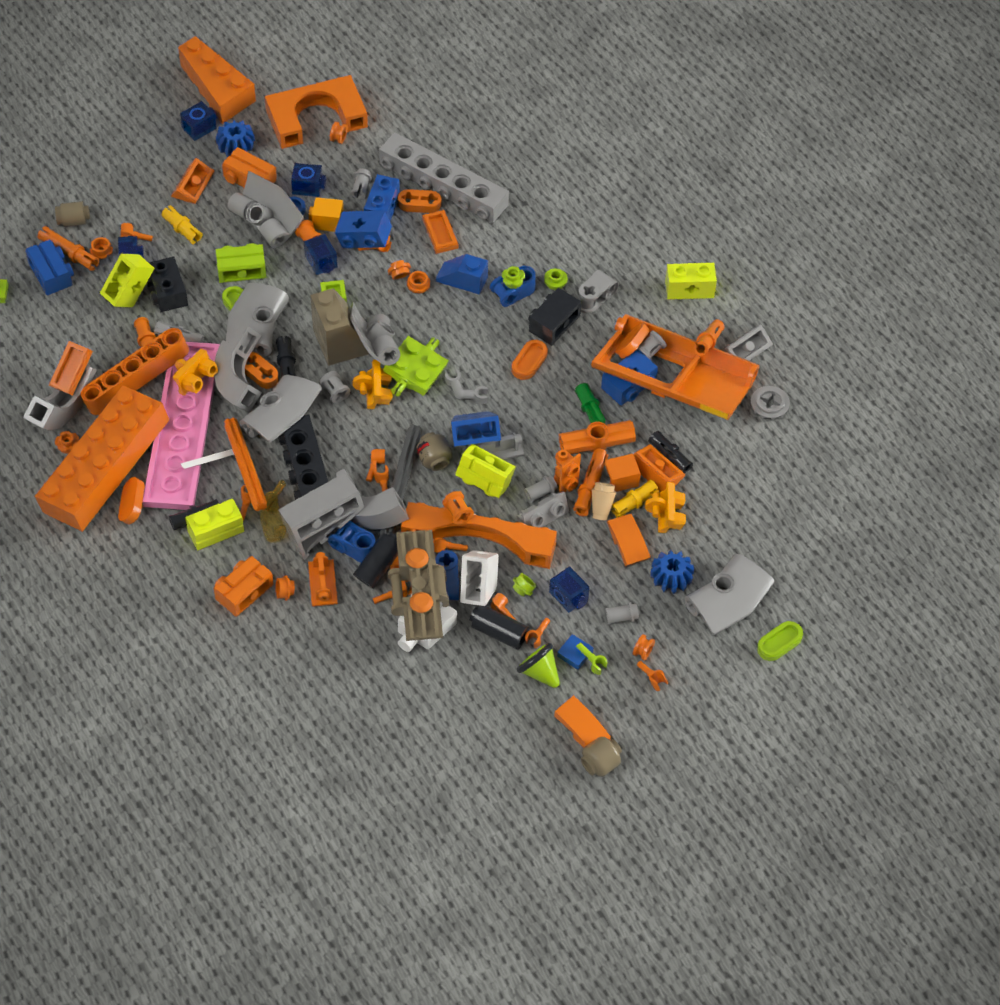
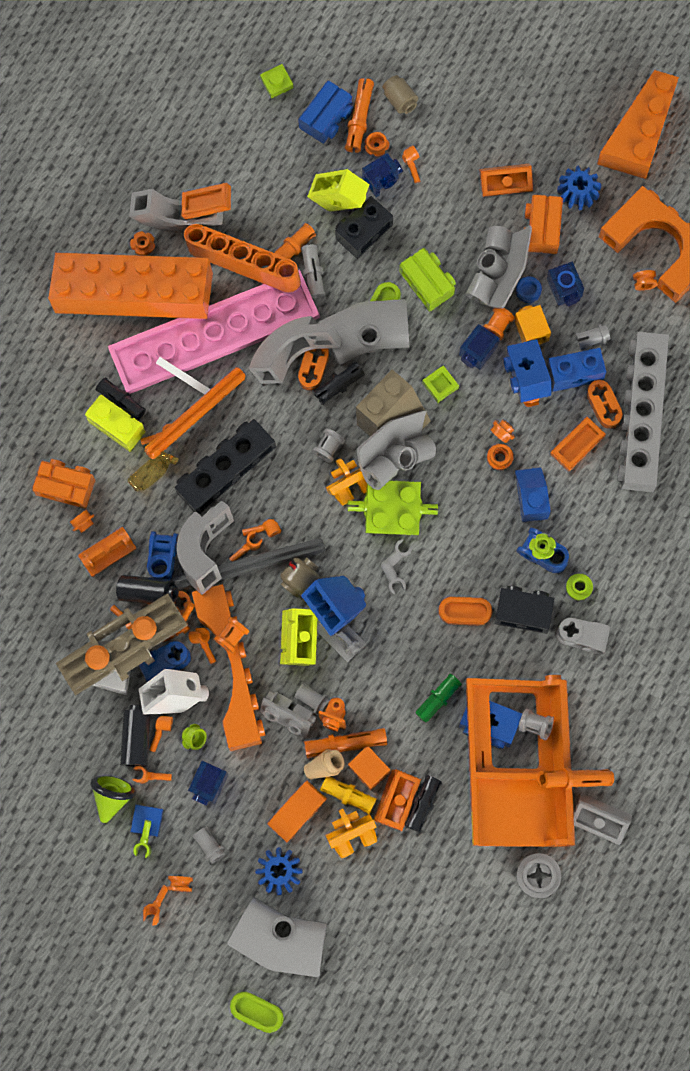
camera: 70 degrees right, 20 degrees up
orange tile [118,477,145,525] -> none
yellow pin [161,206,202,244] -> none
light orange hips [173,348,218,396] -> none
clear blue brick [180,101,217,141] -> none
light grey panel [239,375,322,443] -> none
light grey wedge [278,473,365,560] -> none
orange slope [554,695,611,748] -> none
orange piece [559,420,636,454] -> none
dark tan head [581,737,622,777] -> none
orange tile [615,323,650,359] -> none
neon yellow brick [665,263,717,300] -> none

